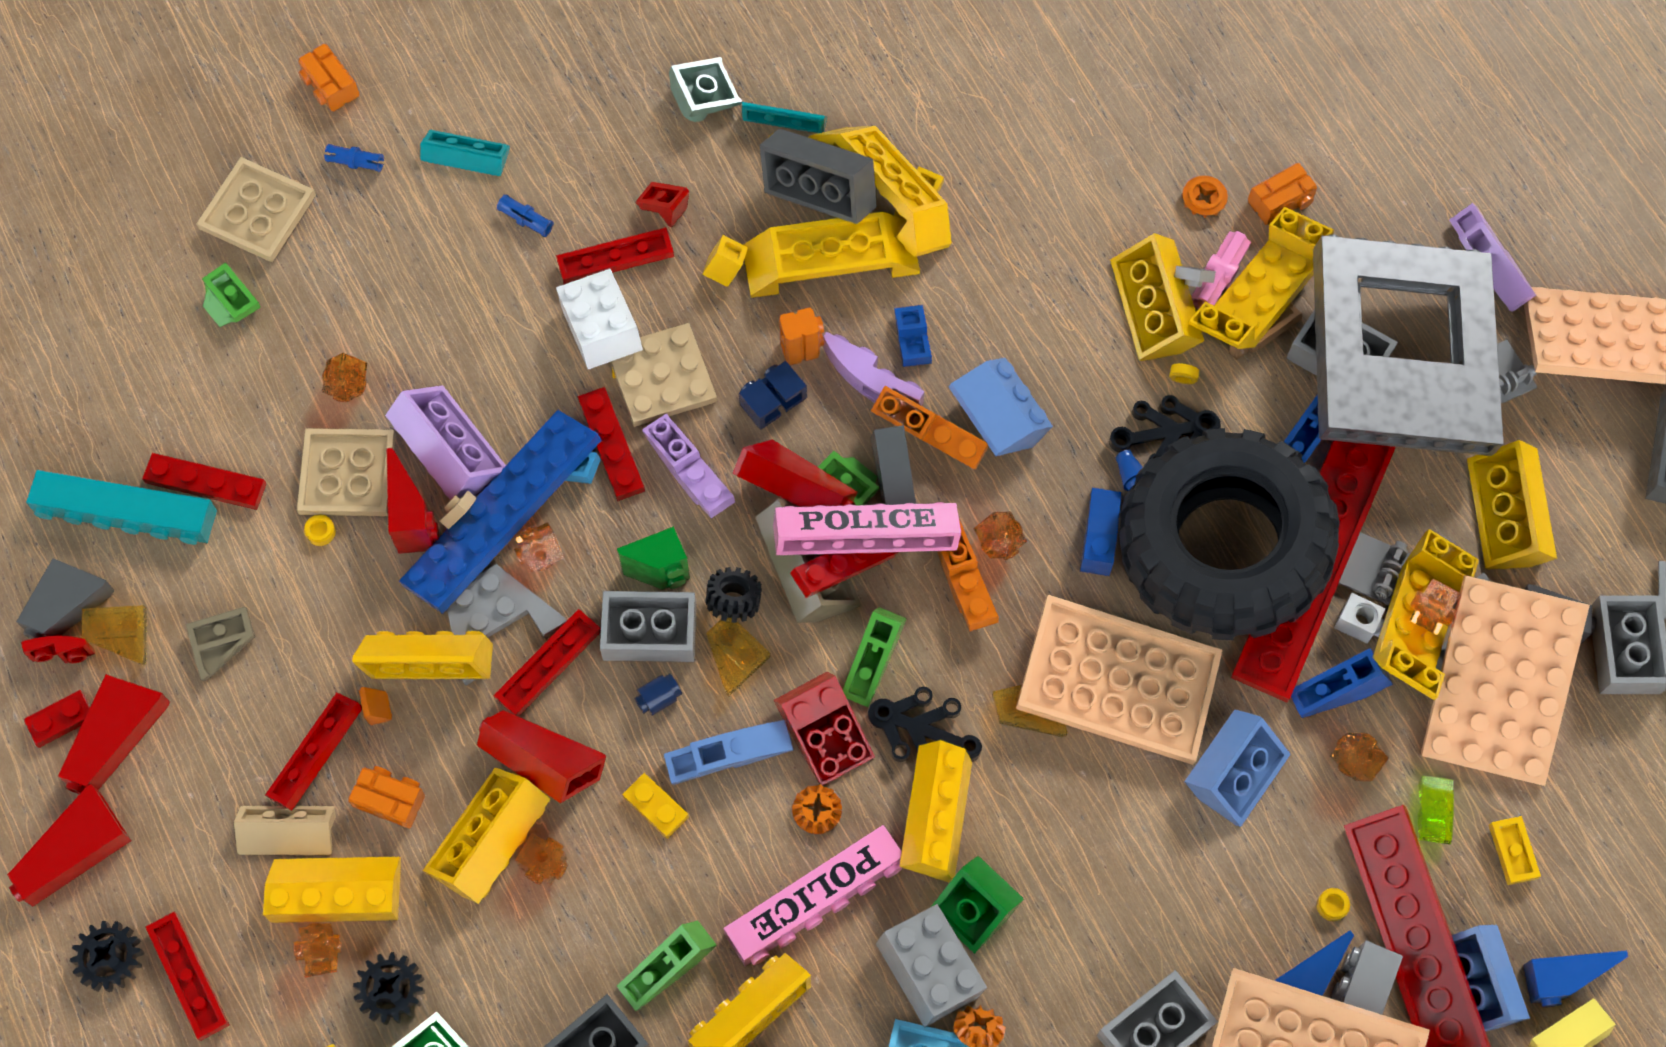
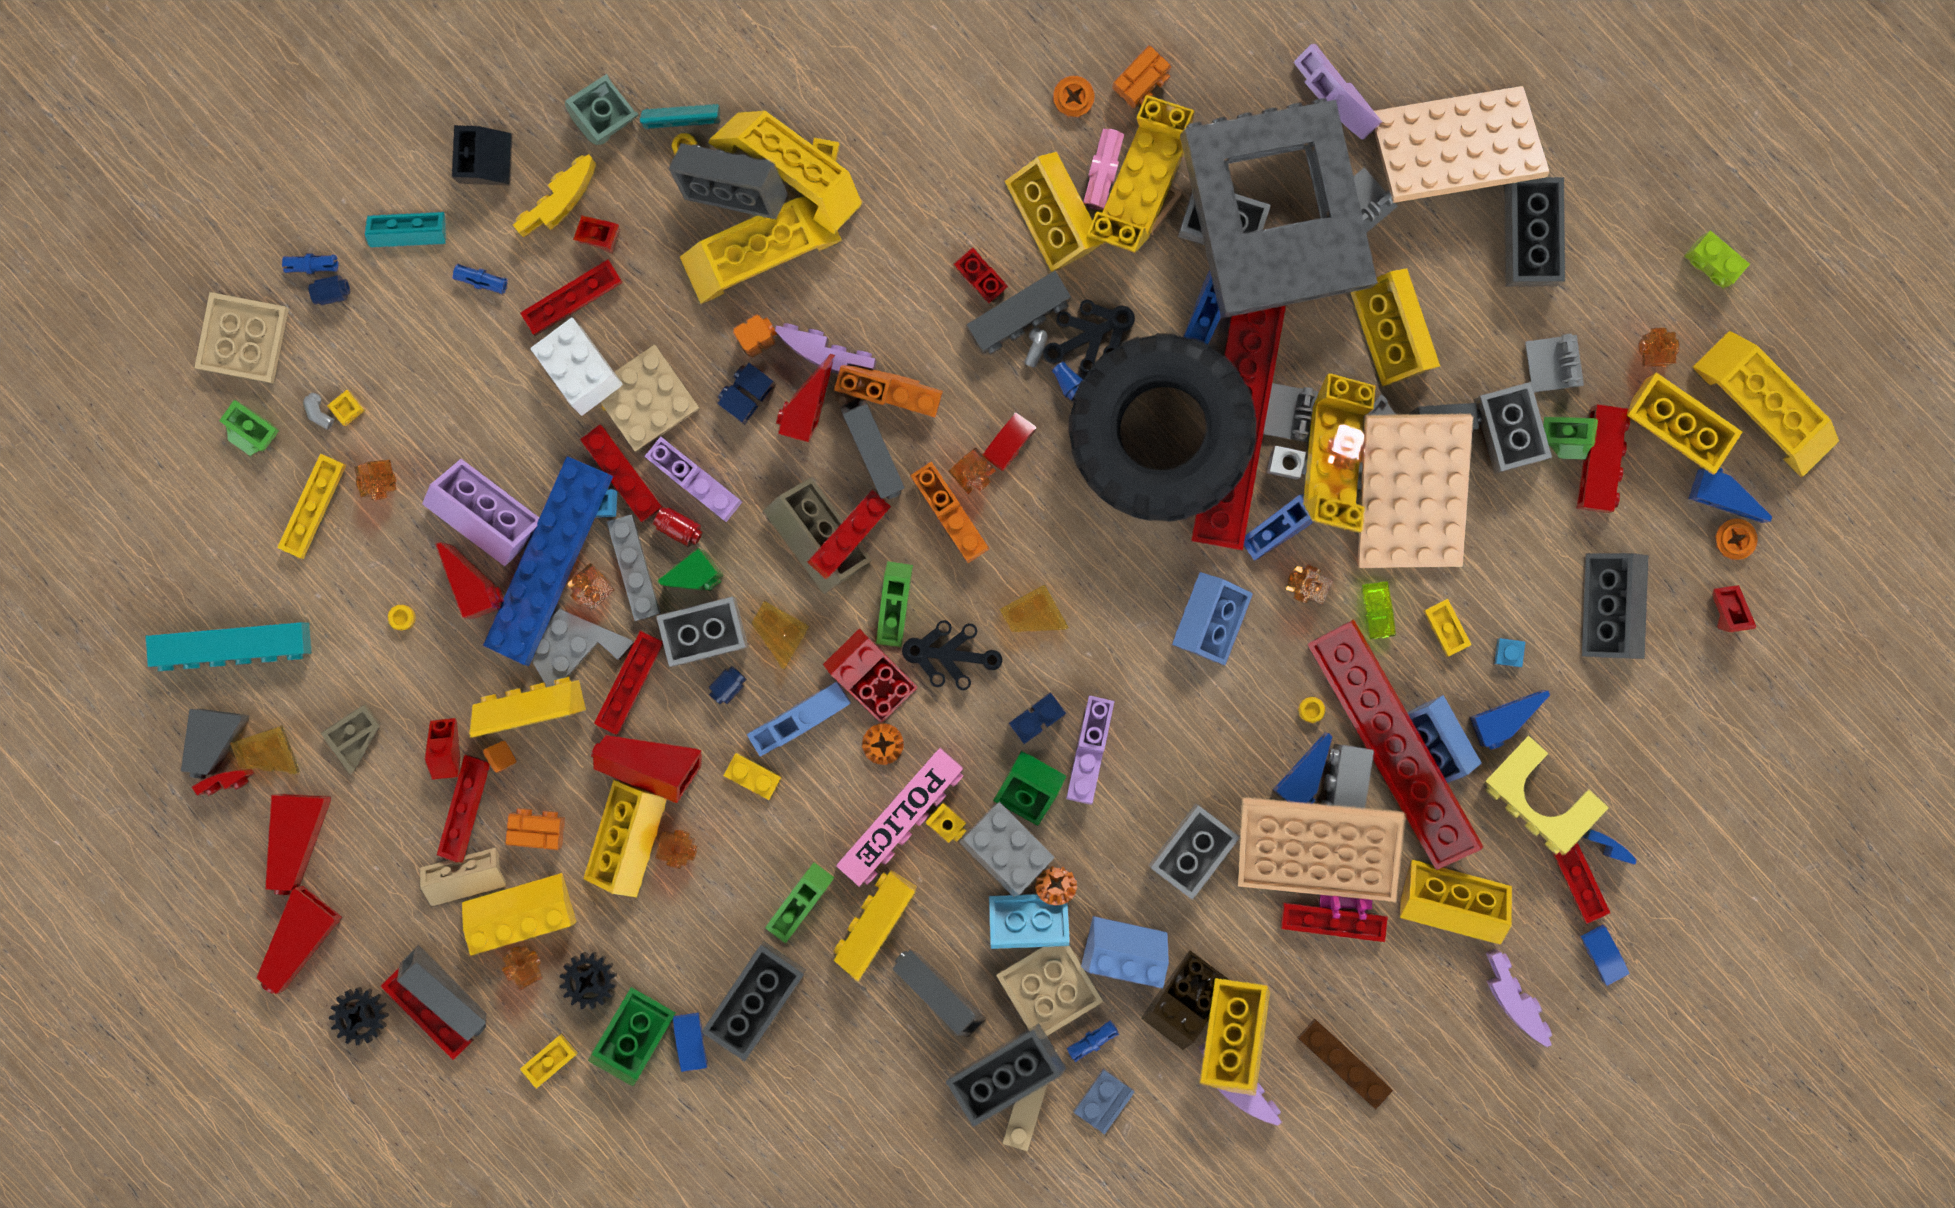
camera: 15 degrees left, 20 degrees up
red plate [23,690,90,748] -> none
red plate [142,453,267,510] -> none
tan plate [297,428,396,516] -> none
orange brick [298,44,360,112] -> none
tan plate [440,491,477,529] -> none
yellow panel [702,235,748,287] -> none
black tyre [706,567,762,623] -> none
red slope [732,439,858,507] -> none
bright pink brick [773,502,961,555] -> none
bright green slope [818,451,879,506] -> none
blue slope [894,305,932,367] -> none
yellow slope [899,740,972,883] -> none
medium blue slope [948,358,1053,456] -> none
light nougat plate [1016,595,1222,765] -> none
blue slope [1080,487,1121,576] -> none
yellow tile [1169,363,1200,384] -> none
light grey plate [1174,266,1216,287] -> none
none -> yellow plate [277,453,346,559]
none -> light grey arm [303,393,334,430]
none -> dark blue brick [309,275,350,306]
none -> yellow tile [327,390,365,426]
none -> dark grey slope [397,945,487,1041]
none -> red slope [425,718,461,780]
none -> black slope [452,125,513,186]
none -> yellow slope [513,154,596,237]
none -> light grey plate [607,514,661,621]
none -> red head [653,507,703,547]
none -> red slope [776,354,835,442]
none -> yellow brick [925,802,966,843]
none -> red slope [953,247,1008,304]
none -> dark grey brick [966,271,1071,355]
none -> red slope [982,413,1036,471]
none -> dark blue piece [1008,692,1066,744]
none -> light grey arm [1024,328,1048,367]
none -> lavender slope [1066,695,1114,805]
none -> dark azure plate [1494,638,1525,667]

